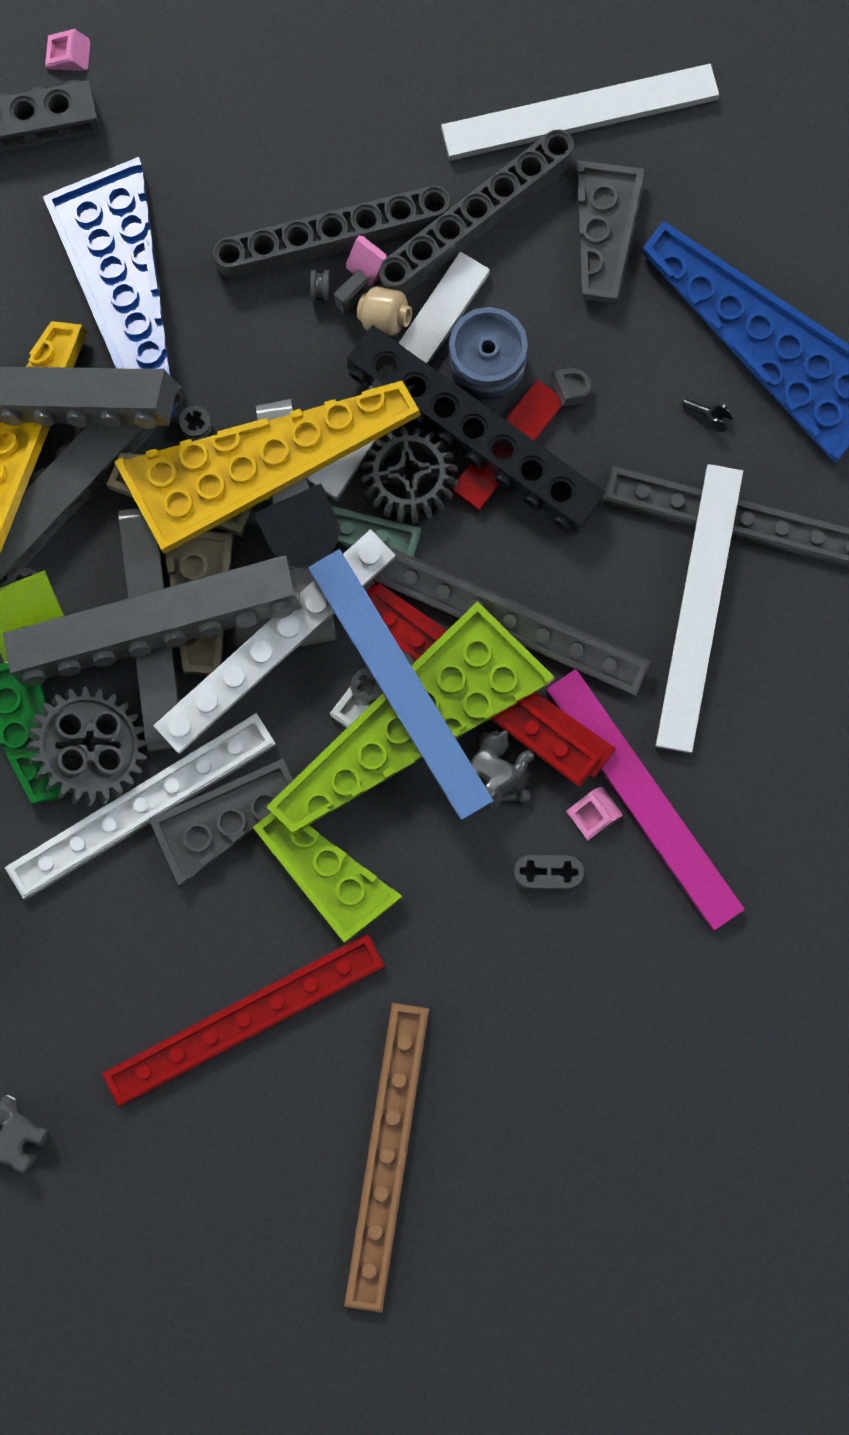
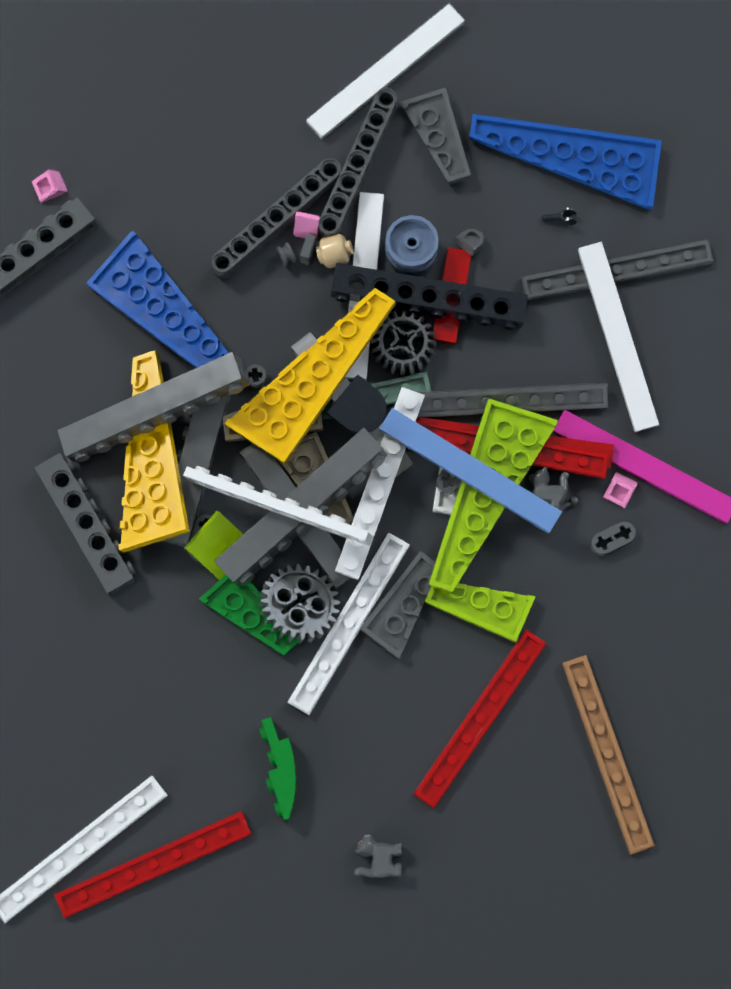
camera: 30 degrees left, 0 degrees up
none -> white plate [183,466,373,546]

